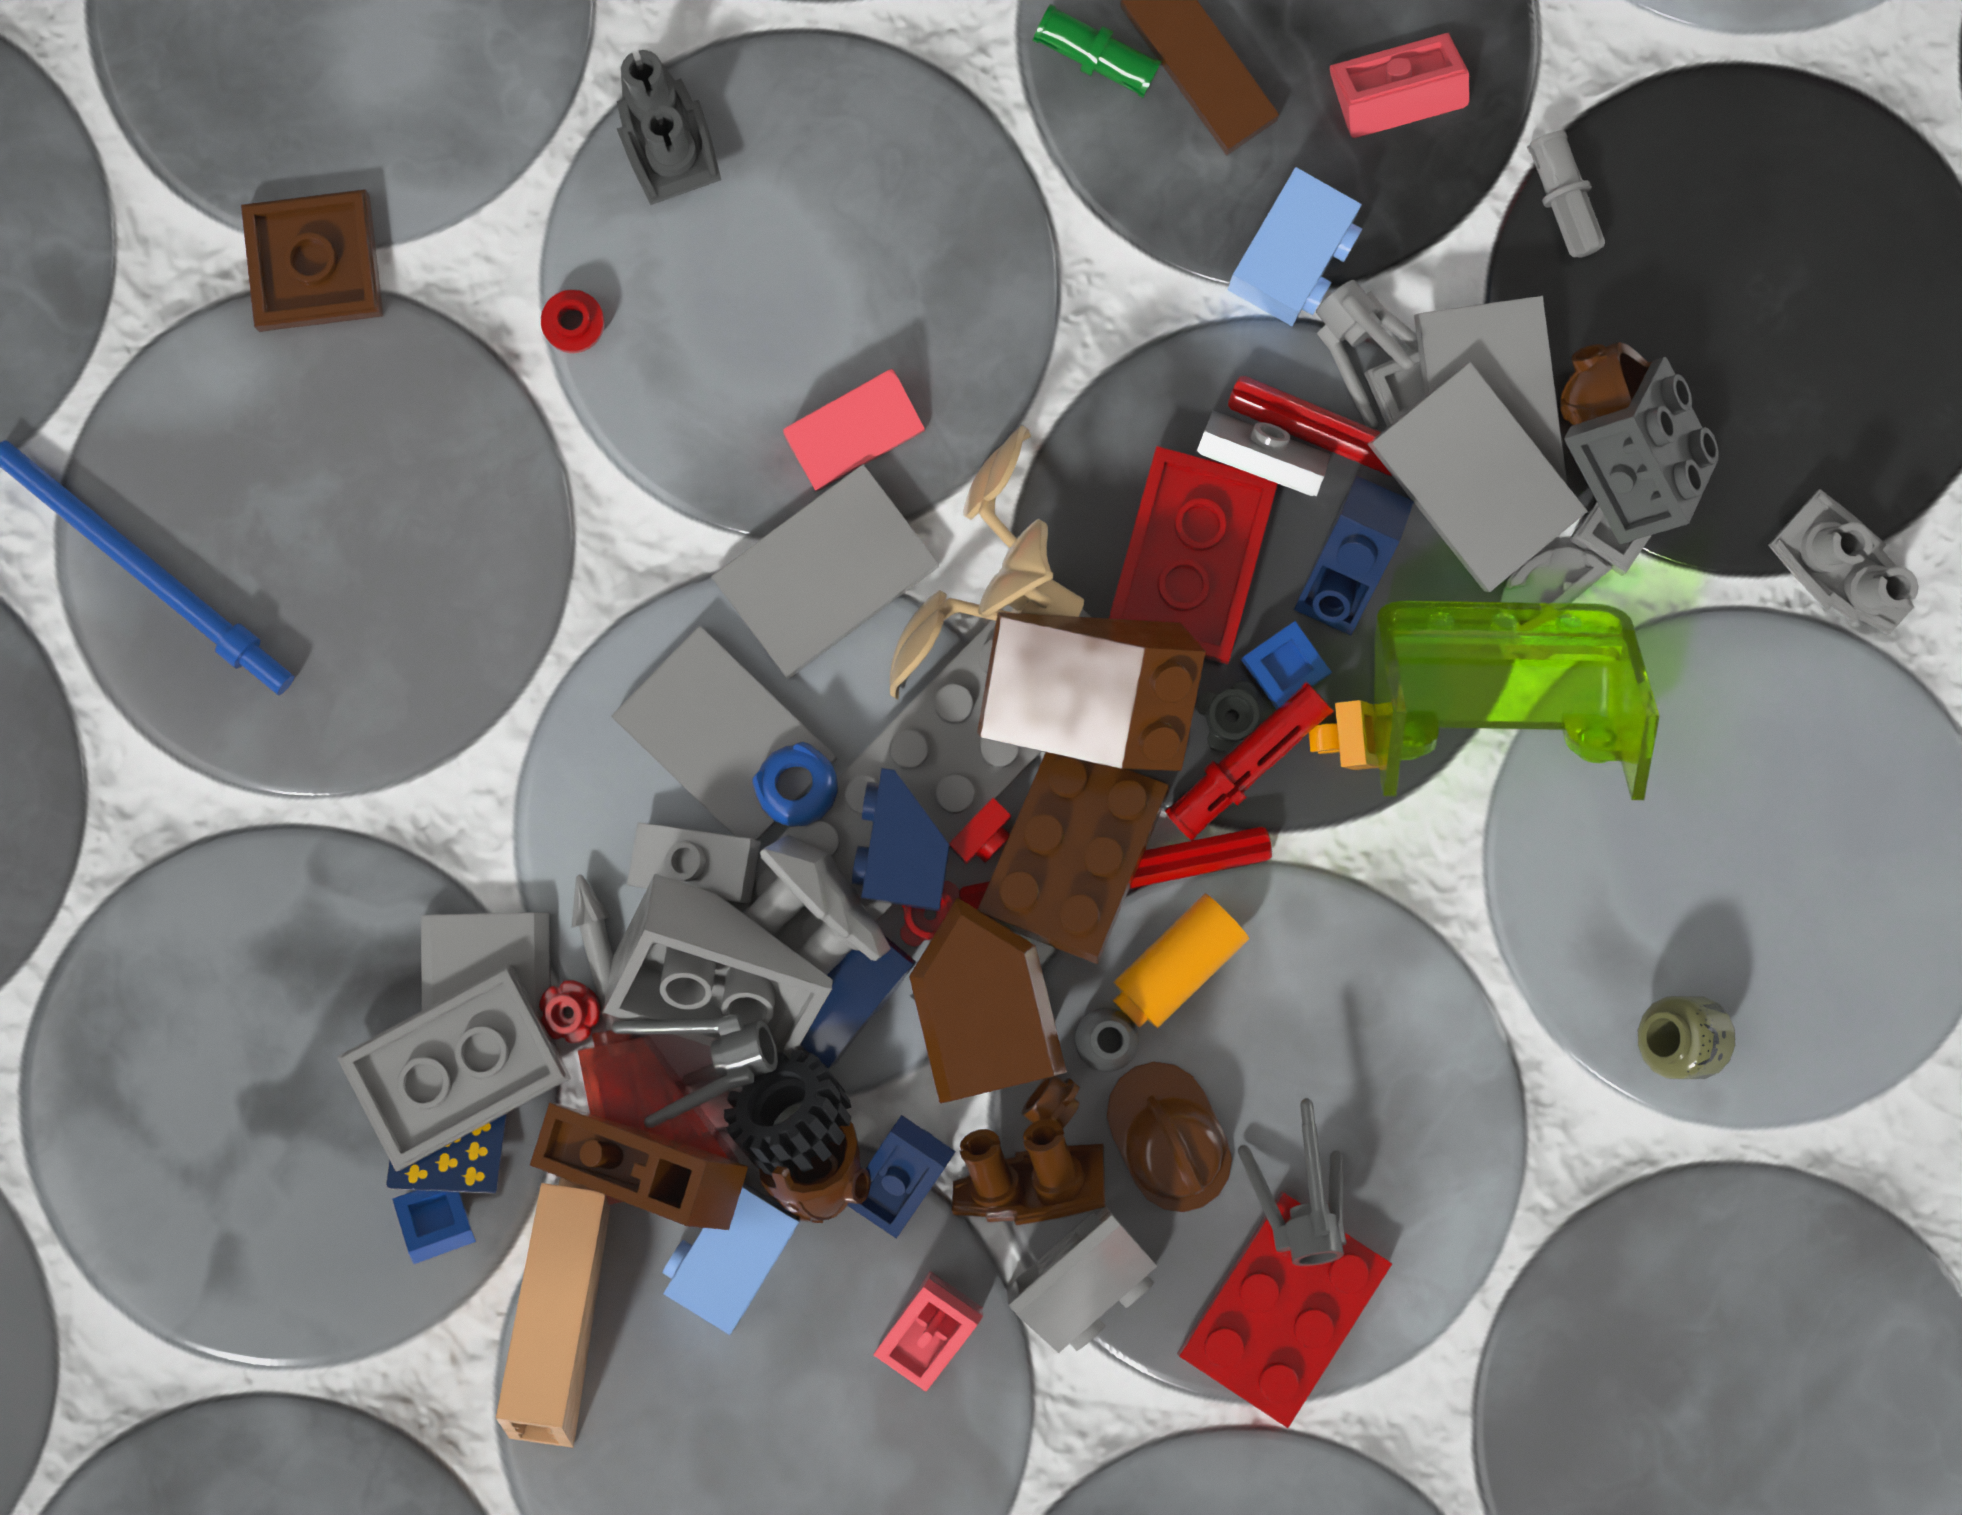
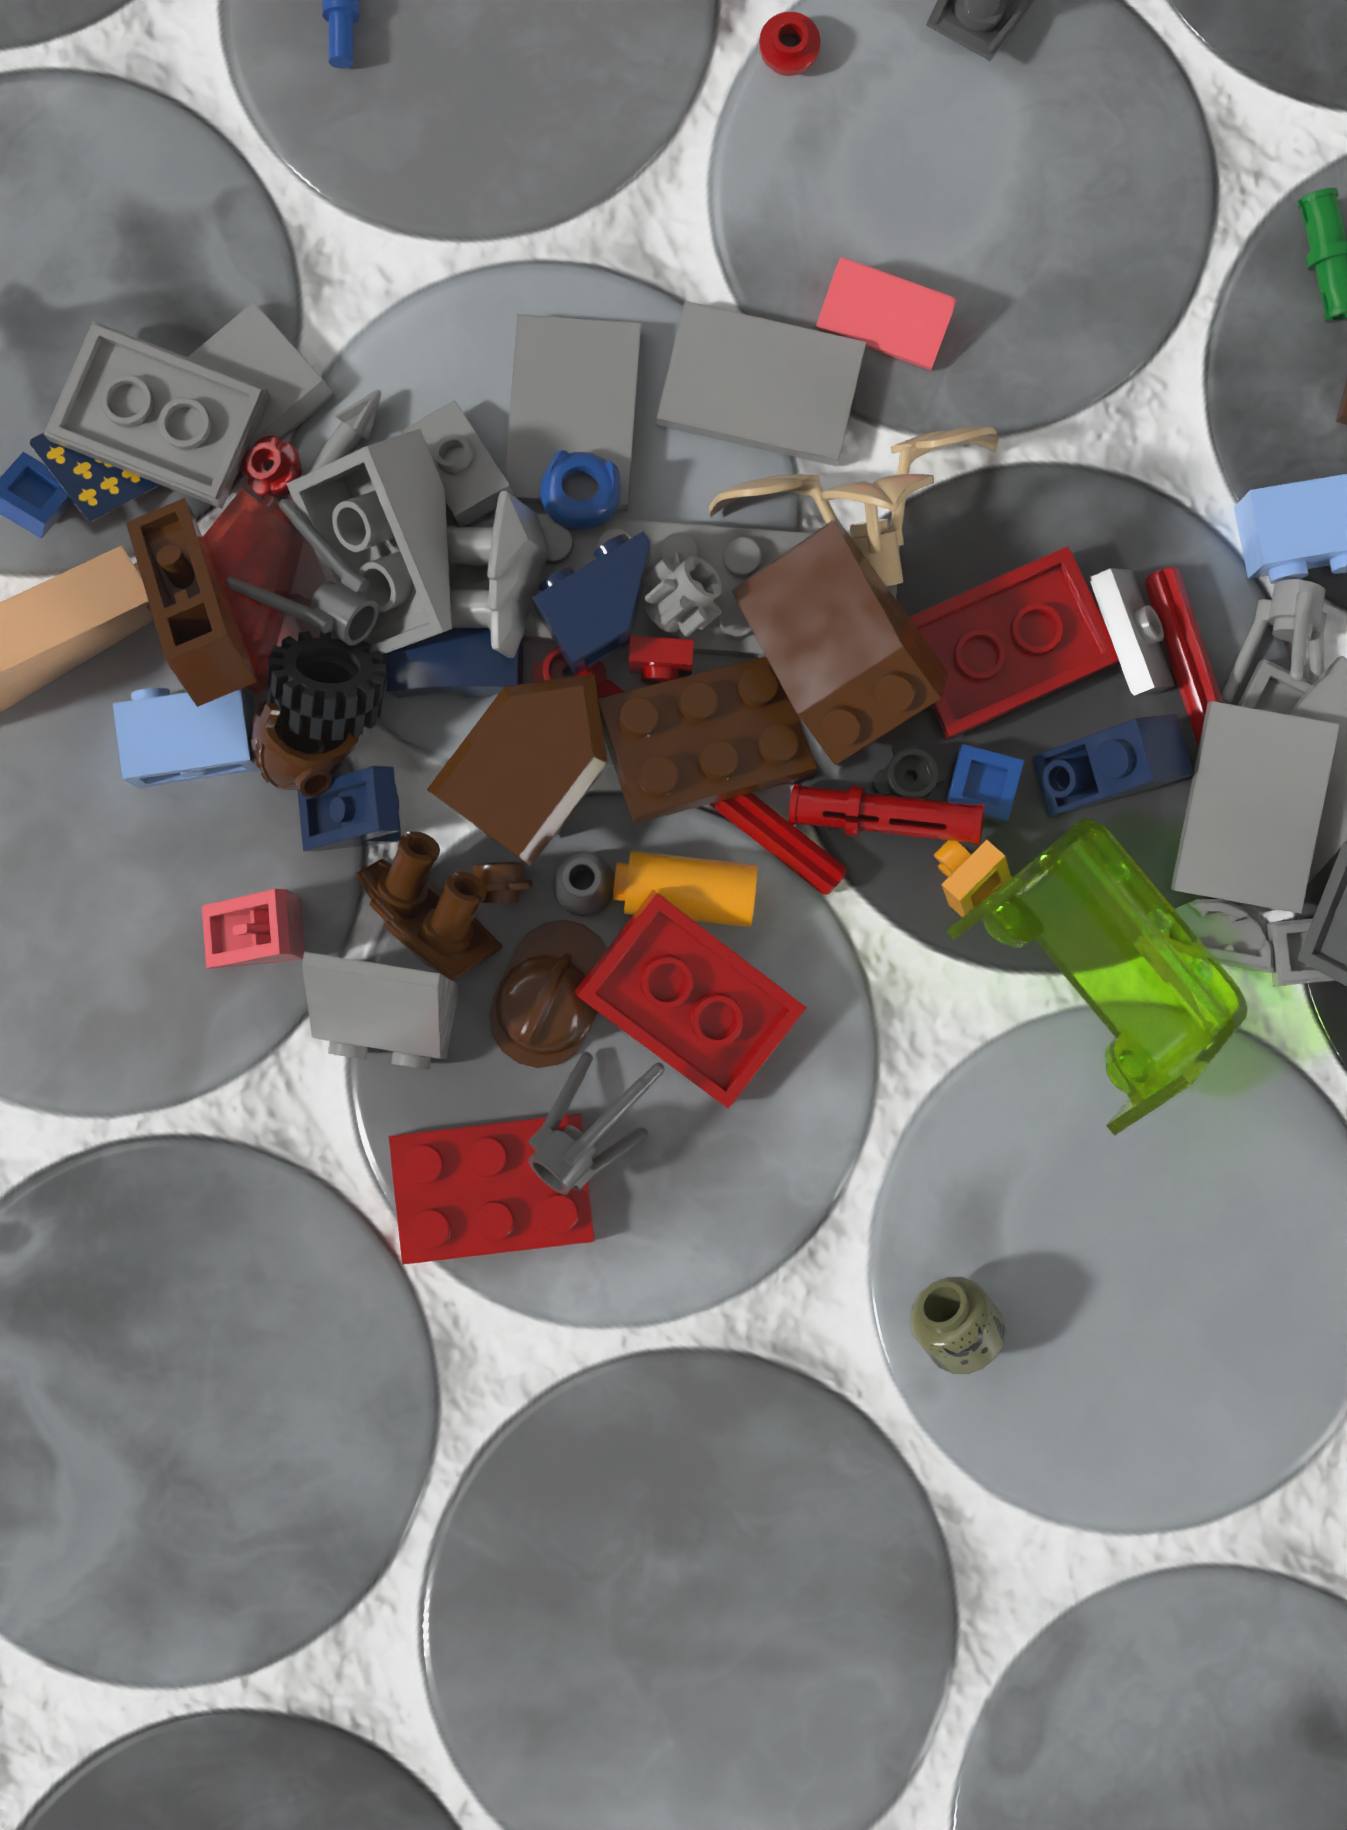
camera: 50 degrees right, 0 degrees up
none -> red plate [574,889,807,1109]
none -> light grey gear [643,552,722,637]

